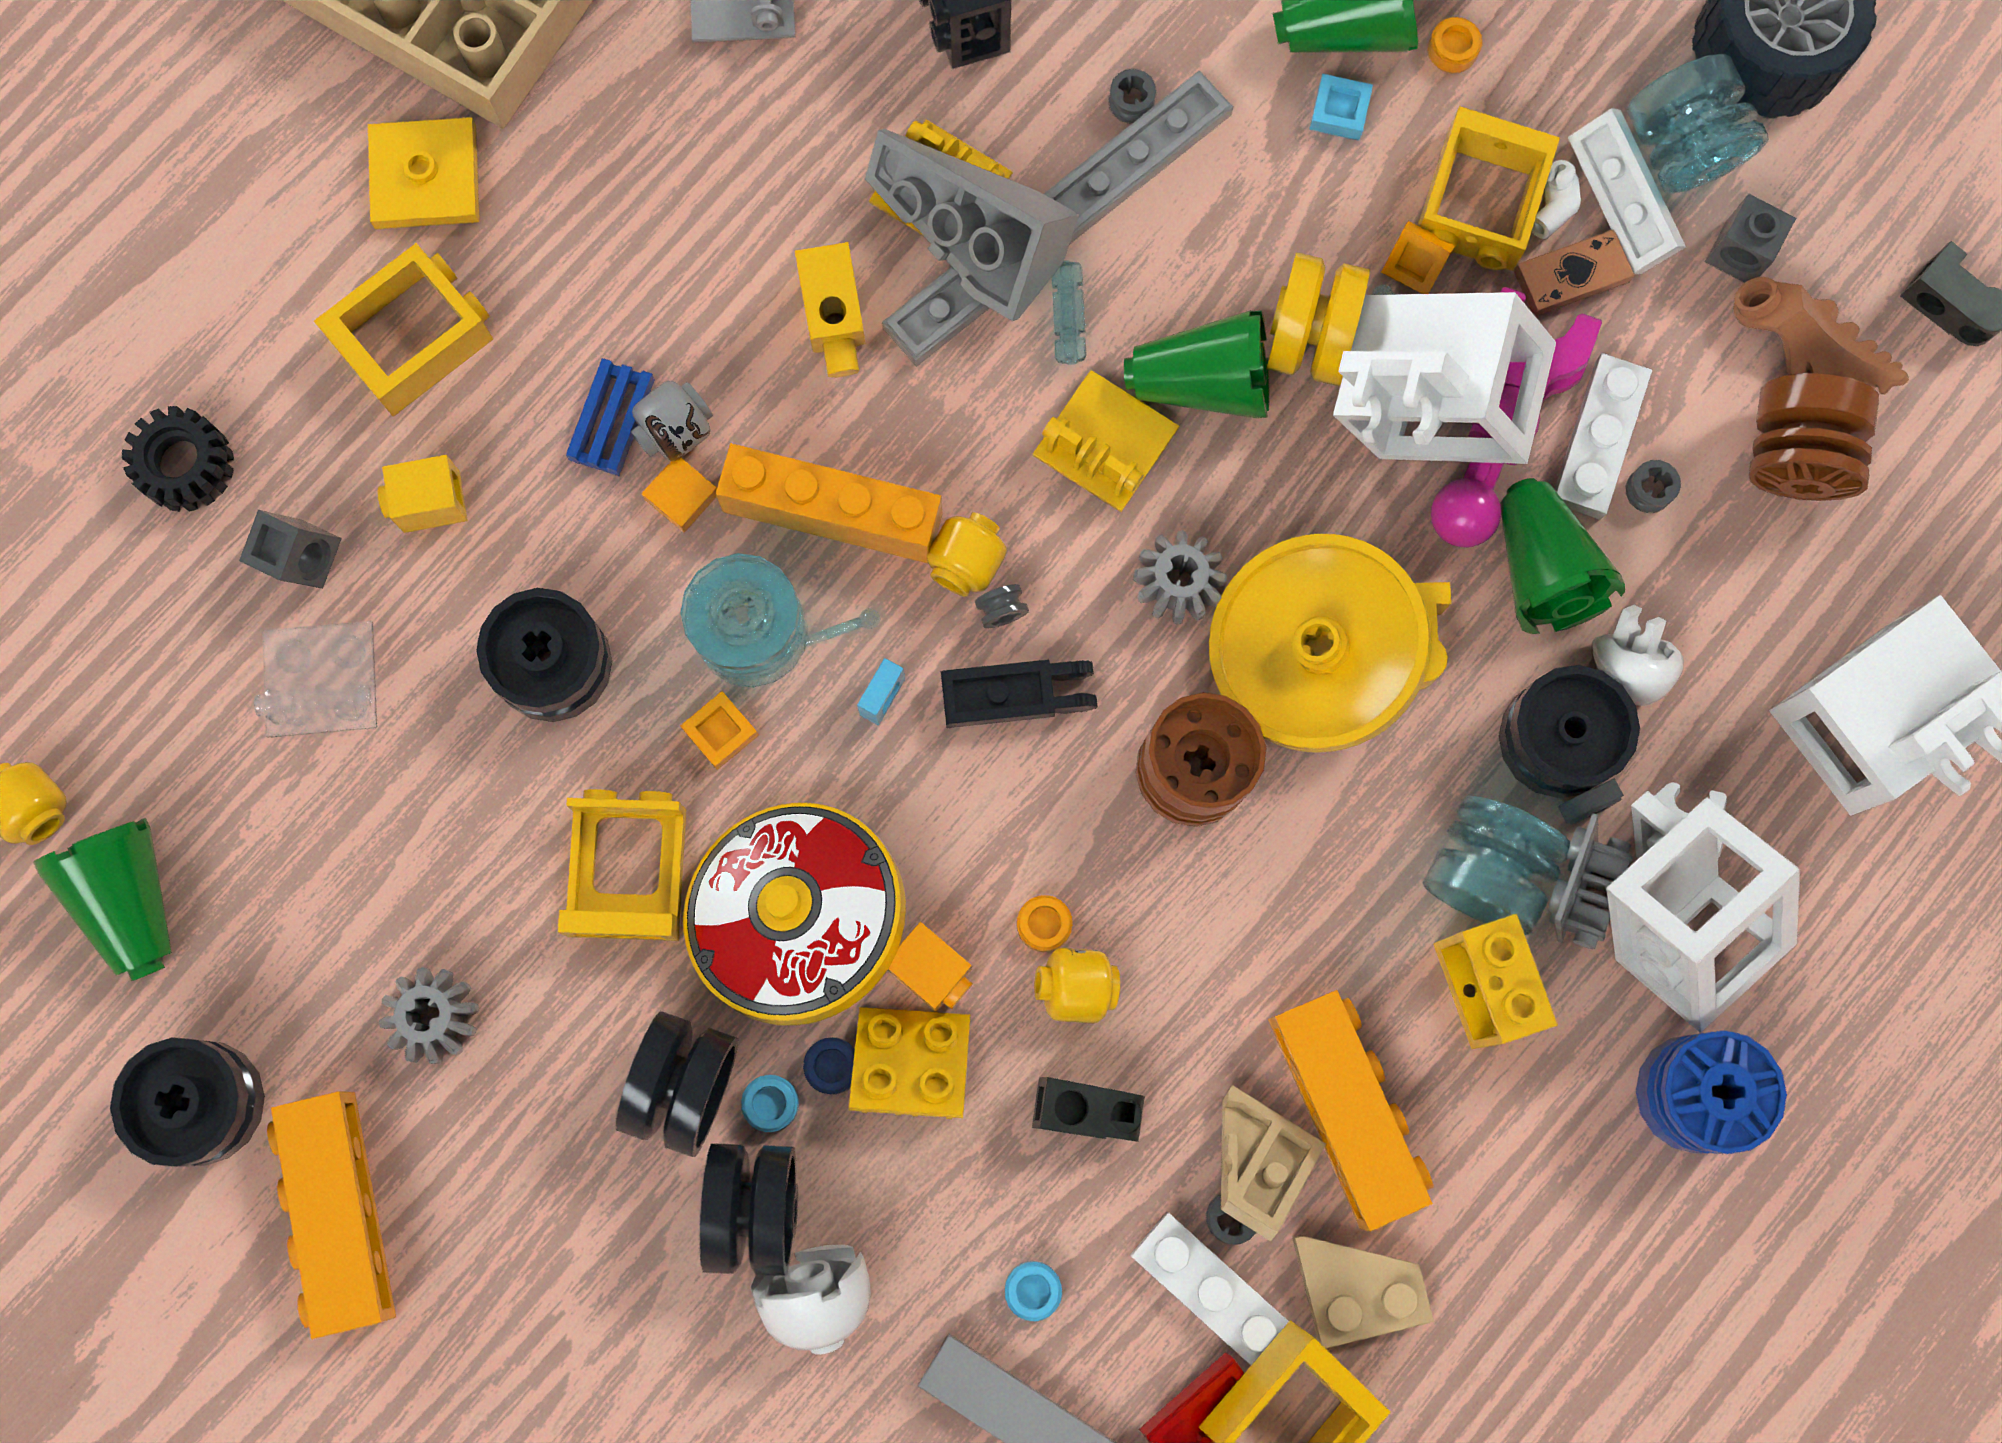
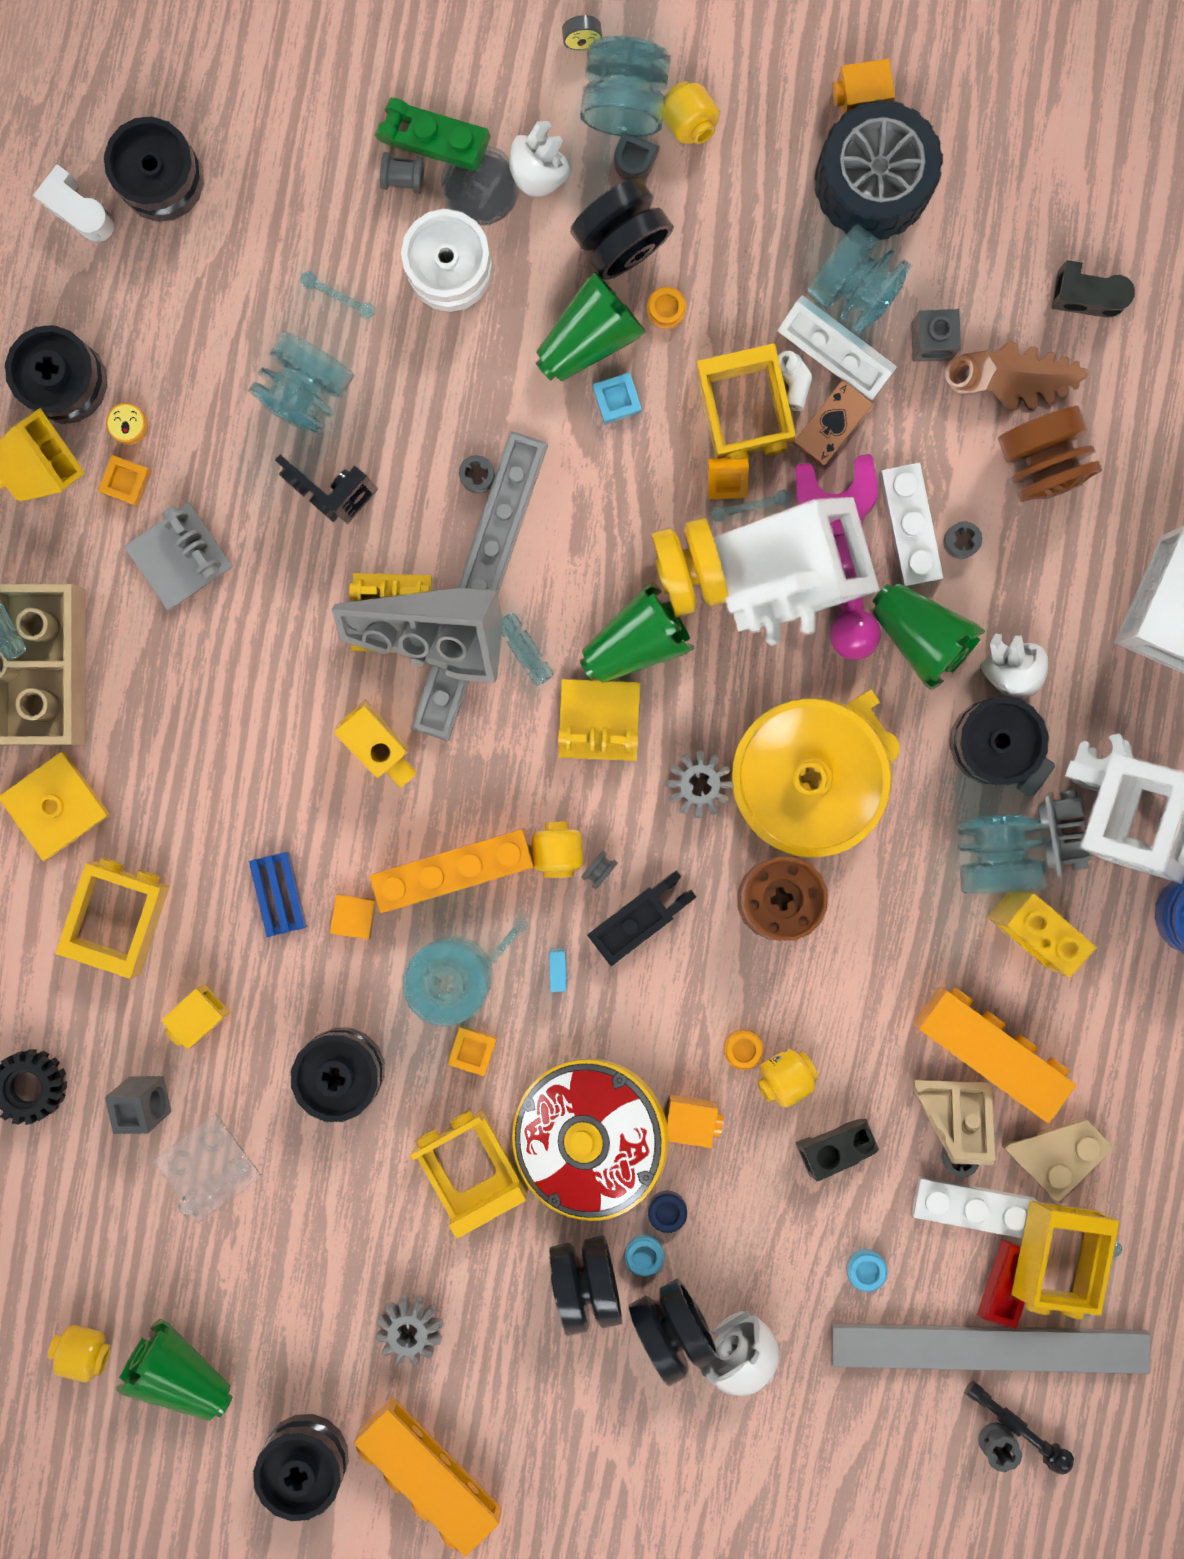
camera: 30 degrees left, 10 degrees up
light grey head [630,381,713,461] -> none
yellow hinge [849,1007,970,1119] -> none

